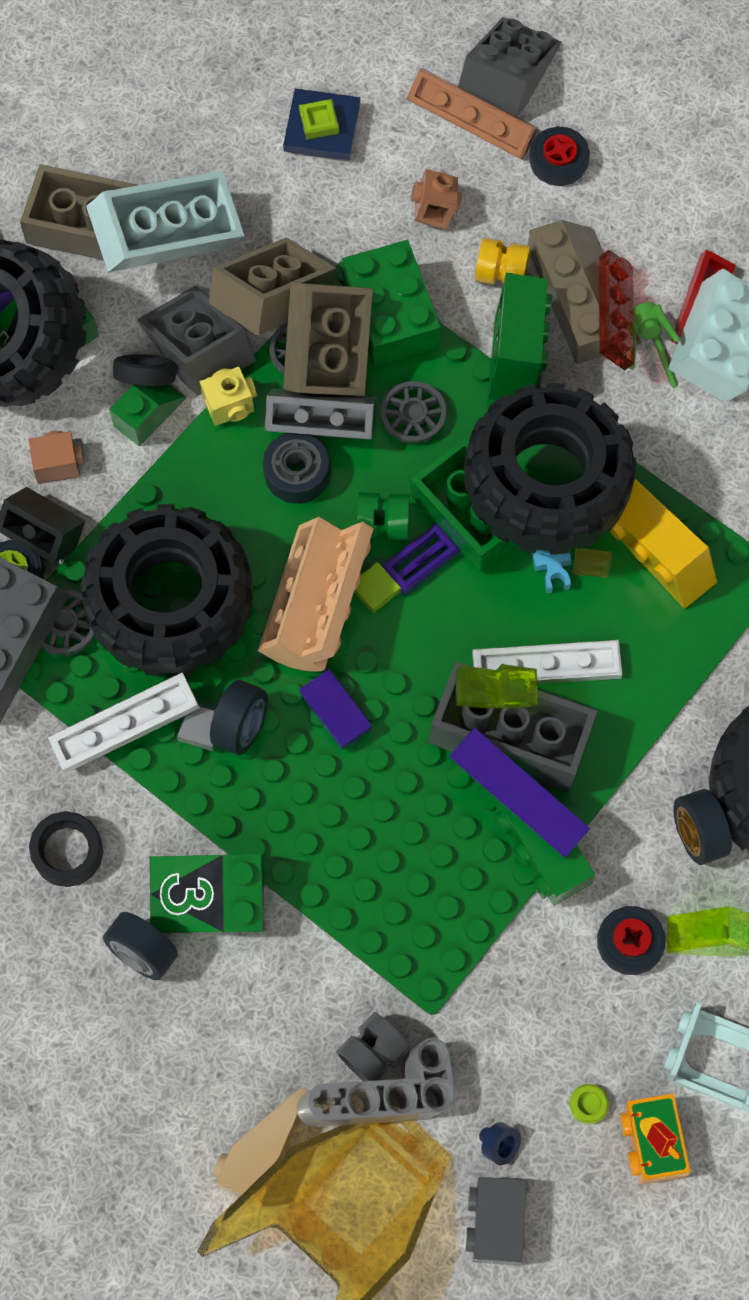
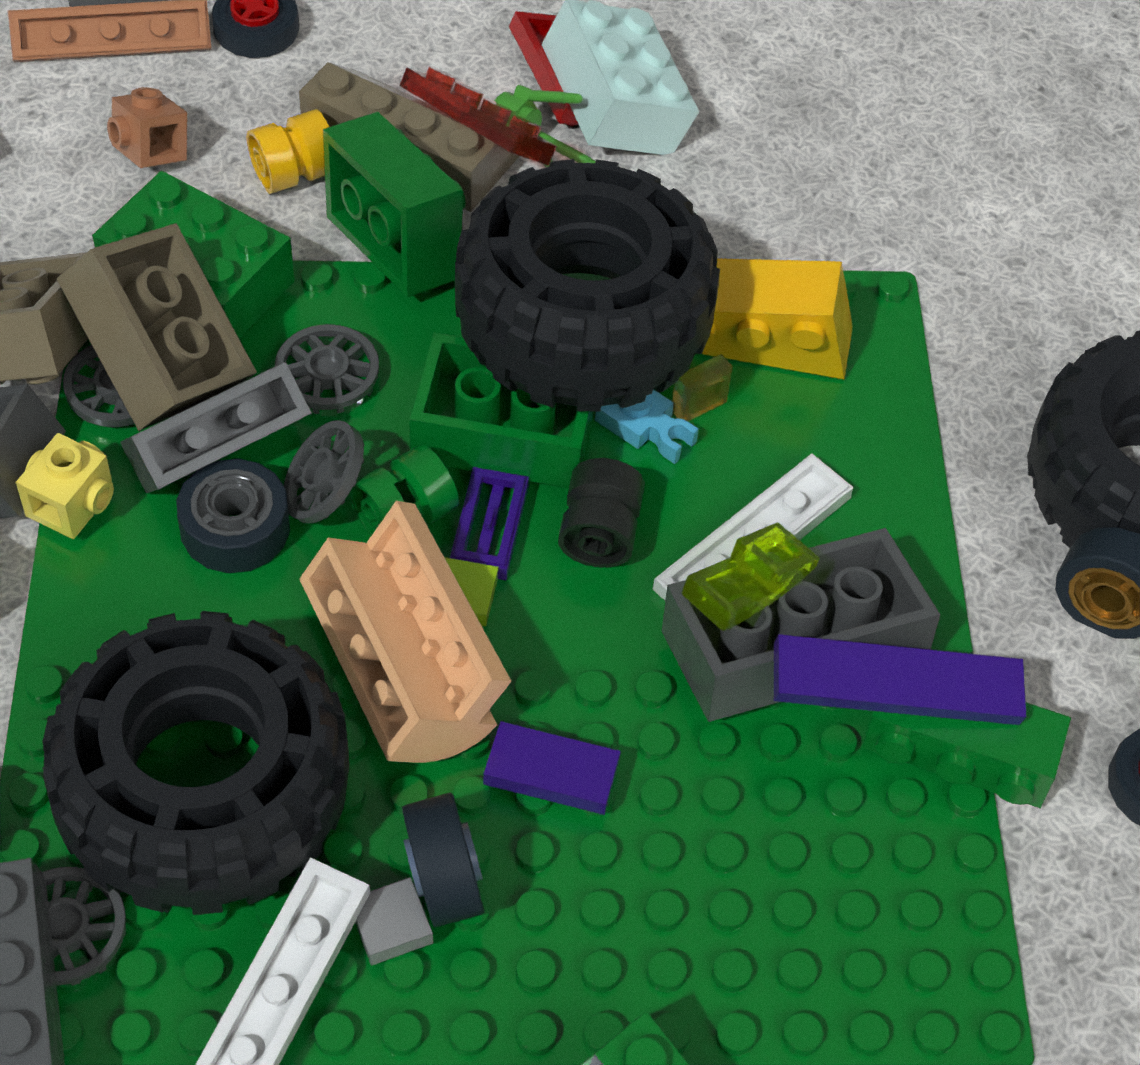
camera: 45 degrees left, 15 degrees down
none -> dark grey wheel [284,420,365,524]
none -> pearl dark grey wheel [558,458,645,568]

